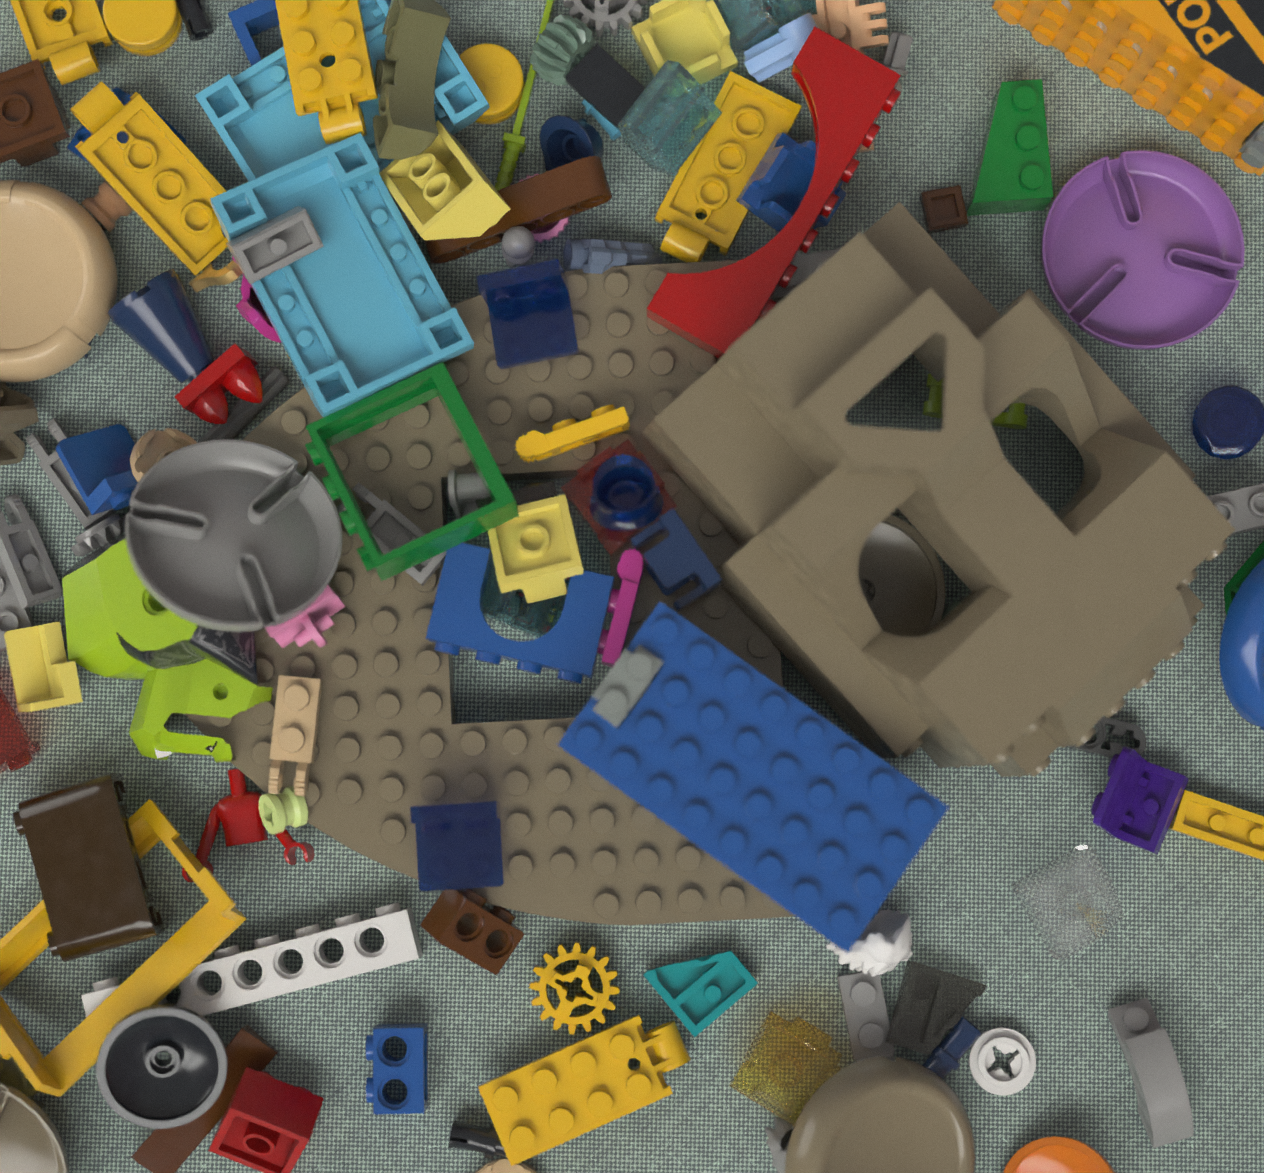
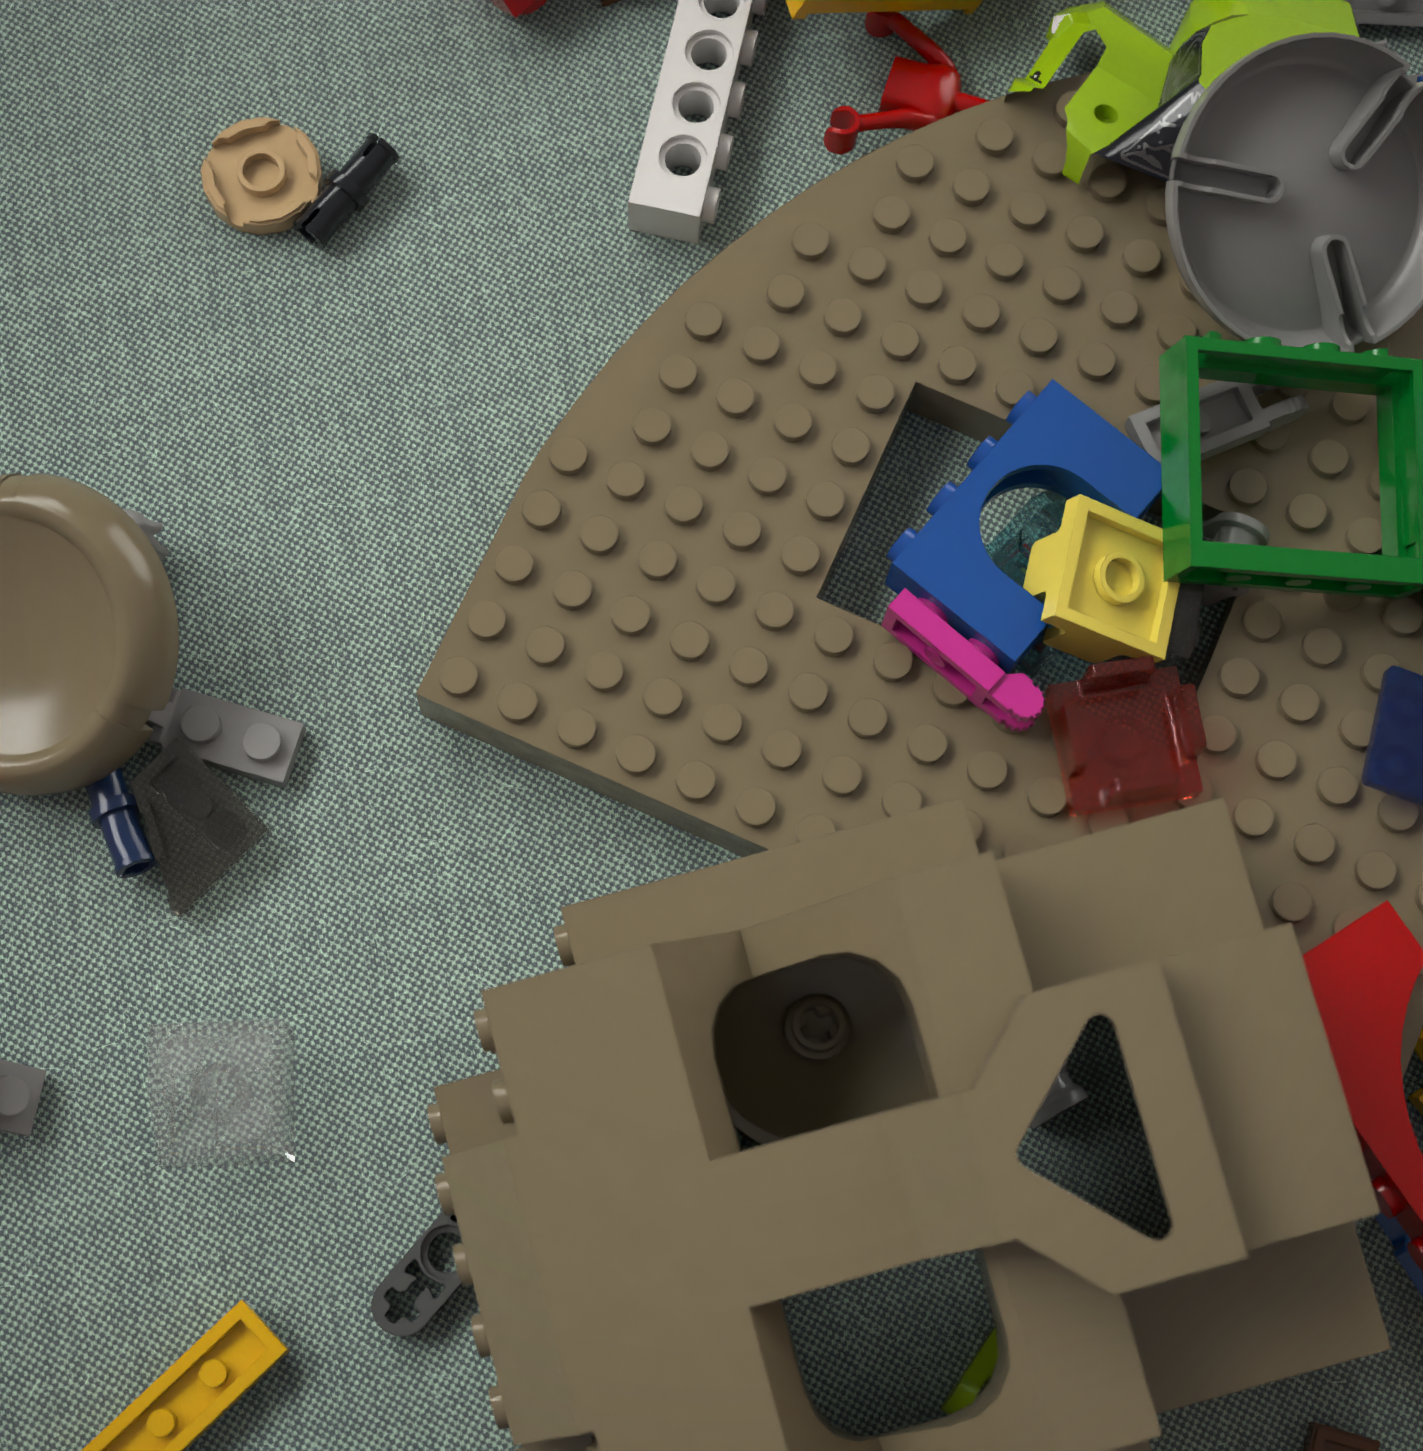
camera: 110 degrees right, 10 degrees down
yellowish green wheel [259,786,308,835] -> none
bright pink hips [264,585,345,648] -> none
tan hinge [268,675,323,797] -> none
blue brick [366,1023,428,1114] -> none
clear blue bracket [410,801,504,891] -> none
reddish brown brick [420,883,525,976] -> none
yellow hinge [478,1015,691,1166] -> none
yellow hinge [514,404,630,463] -> none
yellow gear [529,941,620,1034] -> none
blue piece [557,602,949,954] -> none
clear blue piece [590,455,664,531] -> none
dark blue panel [631,508,722,613] -> none
teal wing [643,950,758,1037] -> none
clear yellow panel [729,1011,842,1126] -> none
white hair [826,909,913,977] -> none
white gear [968,1027,1036,1096] -> none
dark purple bracket [1091,746,1189,855] -> none

